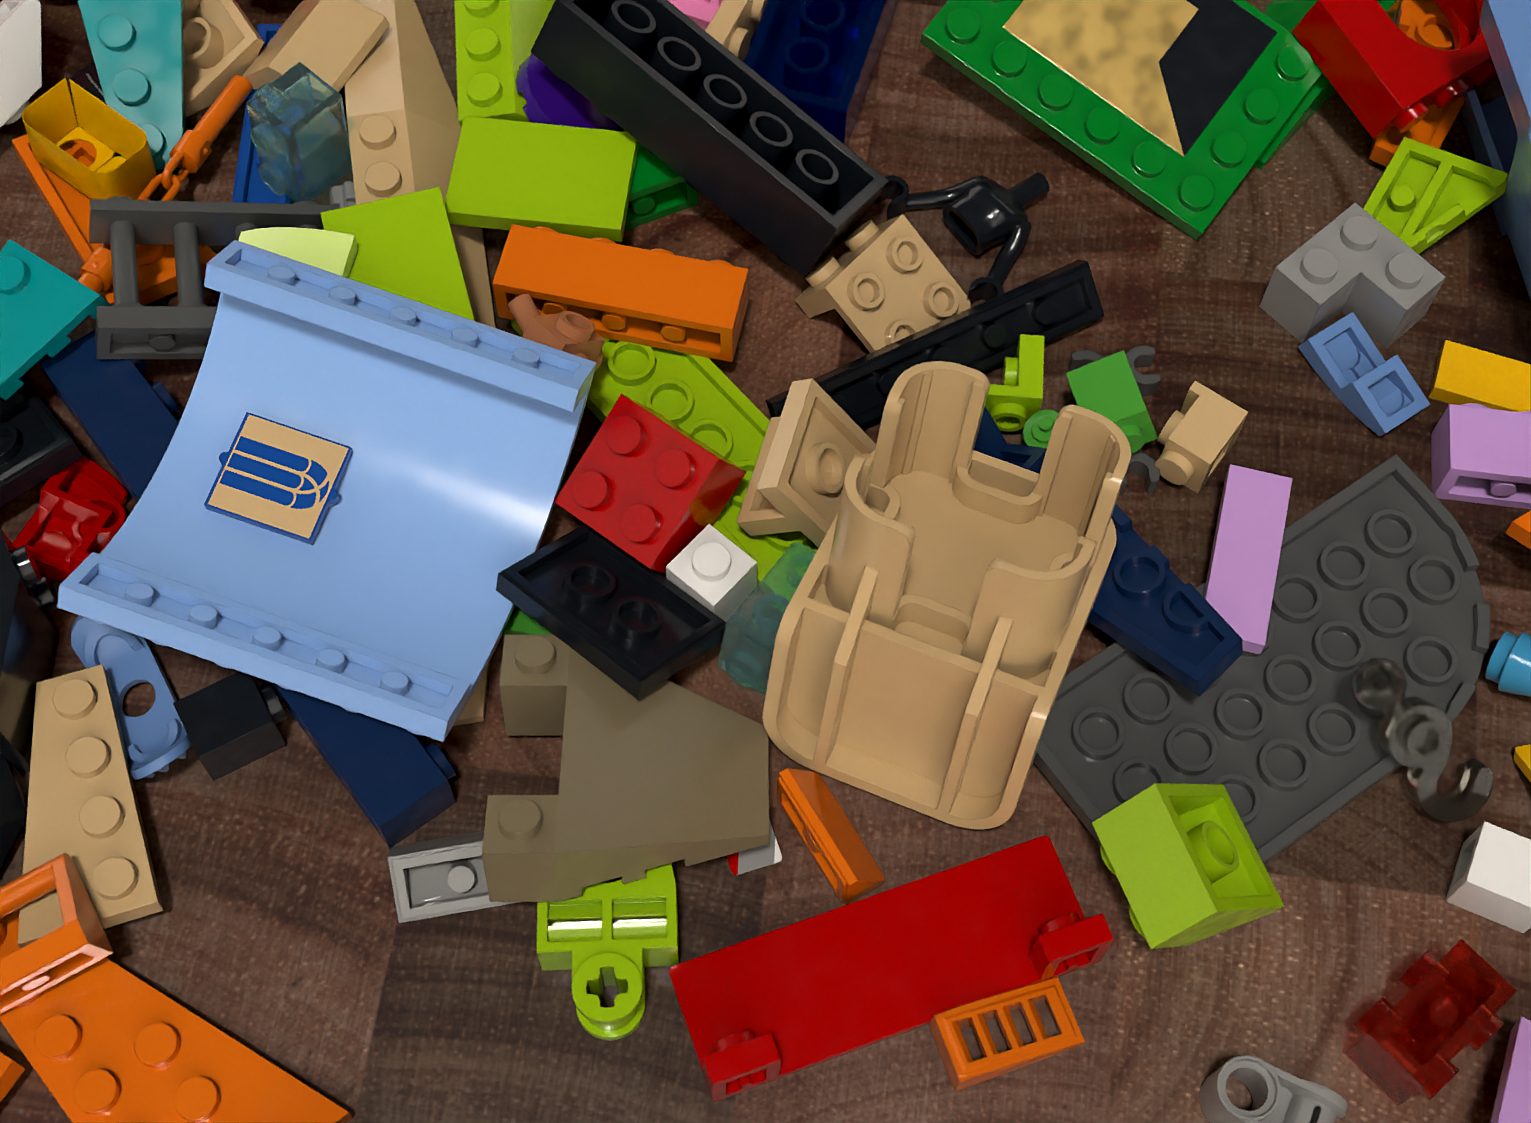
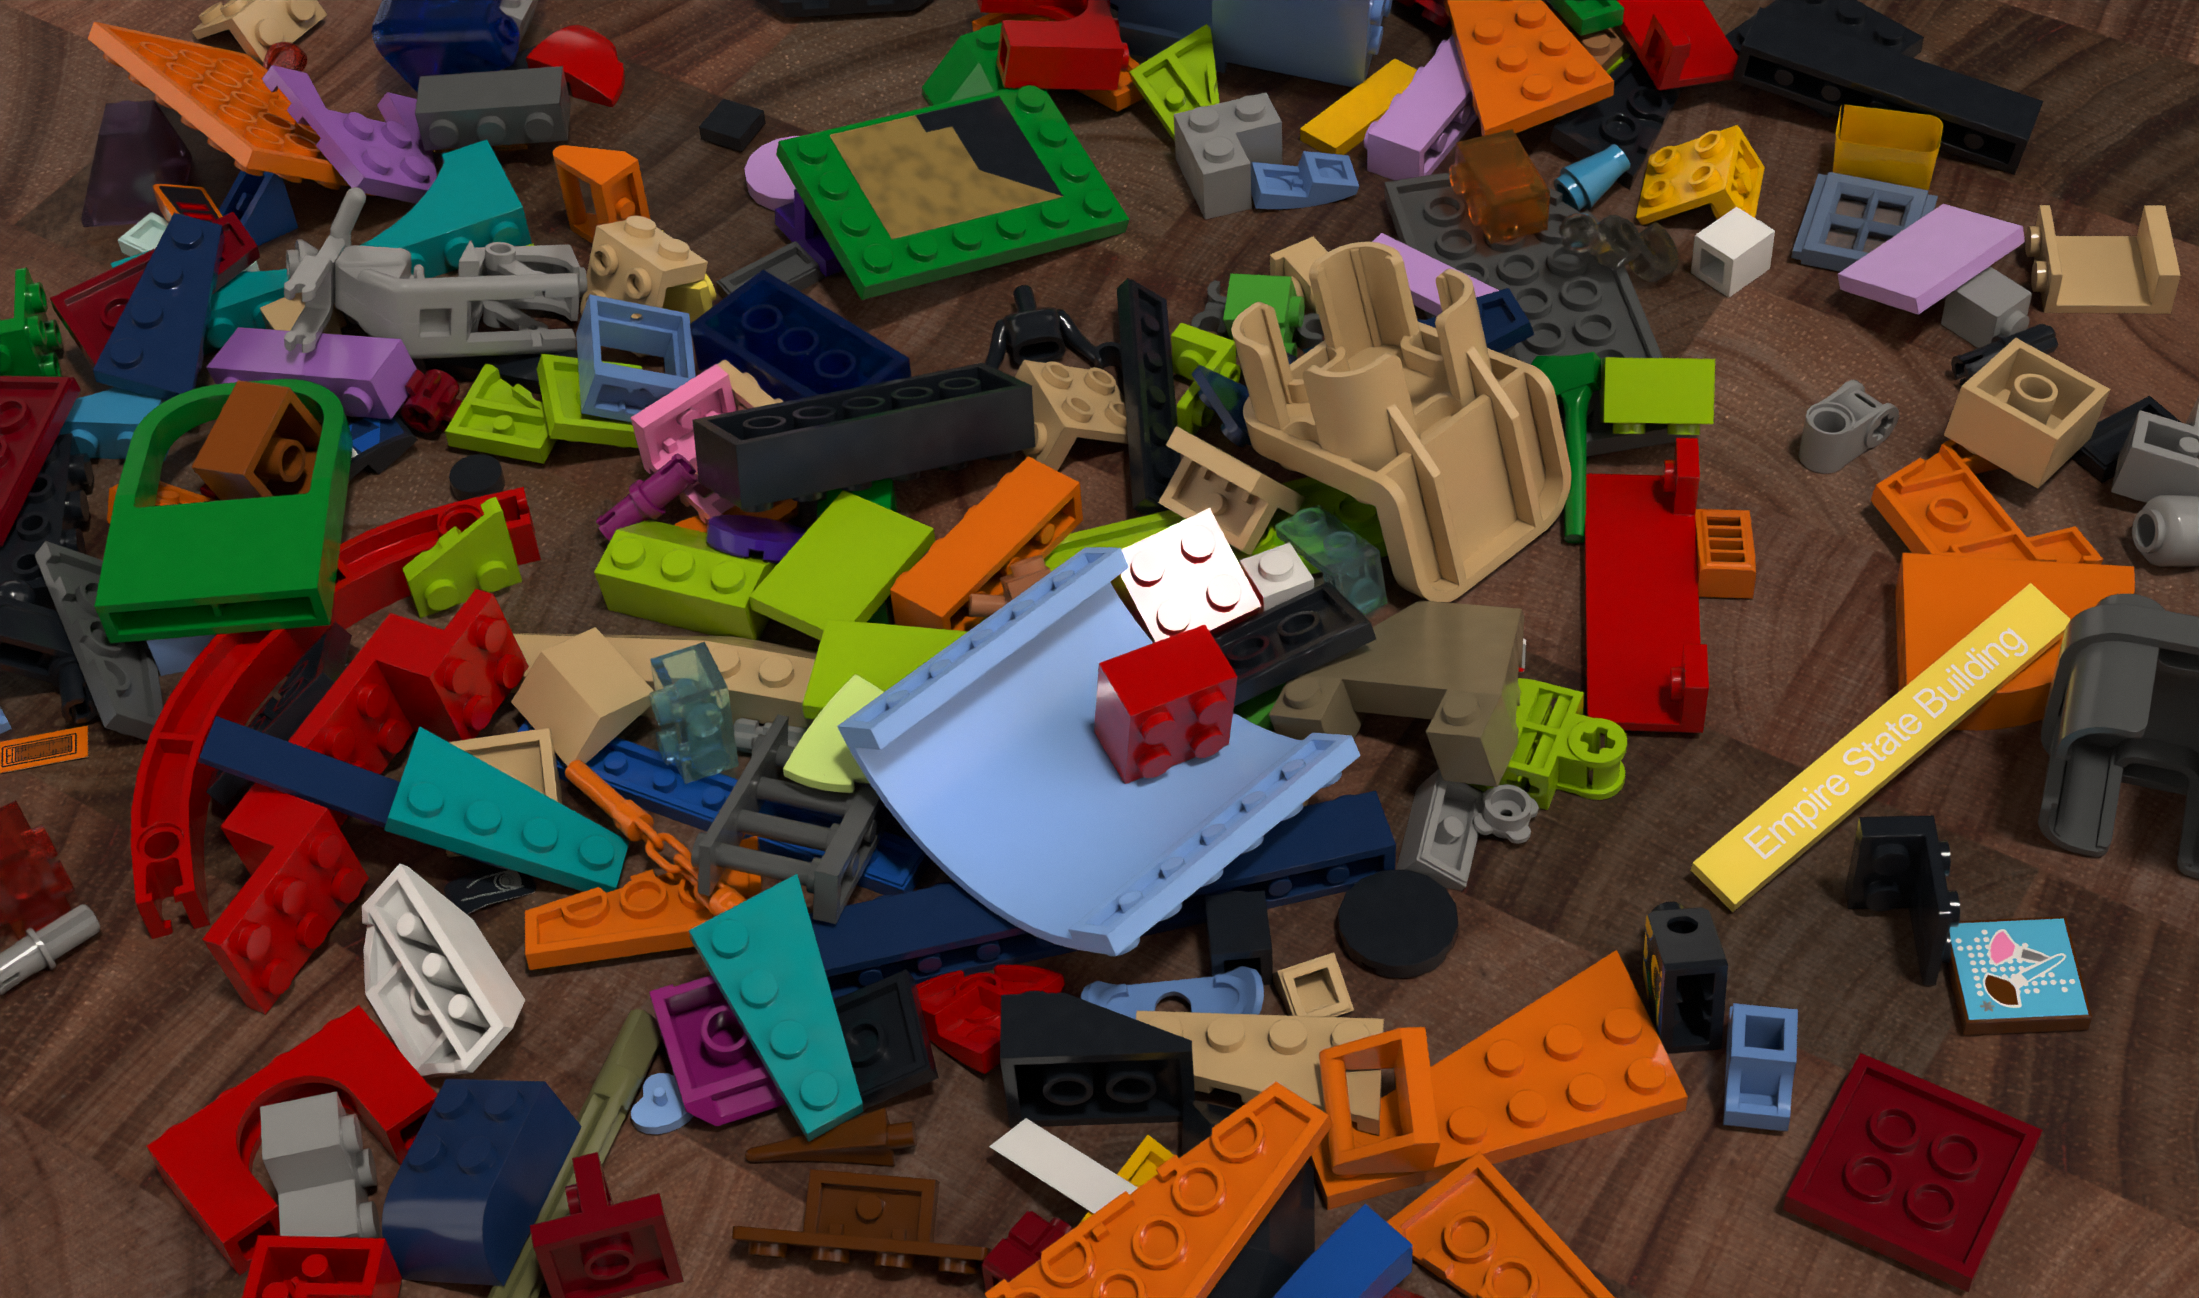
camera: 60 degrees left, 15 degrees down
yellow piece [22,78,157,200] -> none
piece [204,412,353,545] -> none
orange slope [776,768,885,905] -> none
clear red brick [1346,939,1517,1105] -> none
none -> red brick [1094,624,1238,784]
none -> tan slope [1273,952,1354,1017]
none -> black tile [1339,869,1458,978]
none -> clear orange brick [1449,129,1550,244]
none -> light grey plate [1473,784,1539,844]
none -> green piece [1531,352,1601,544]

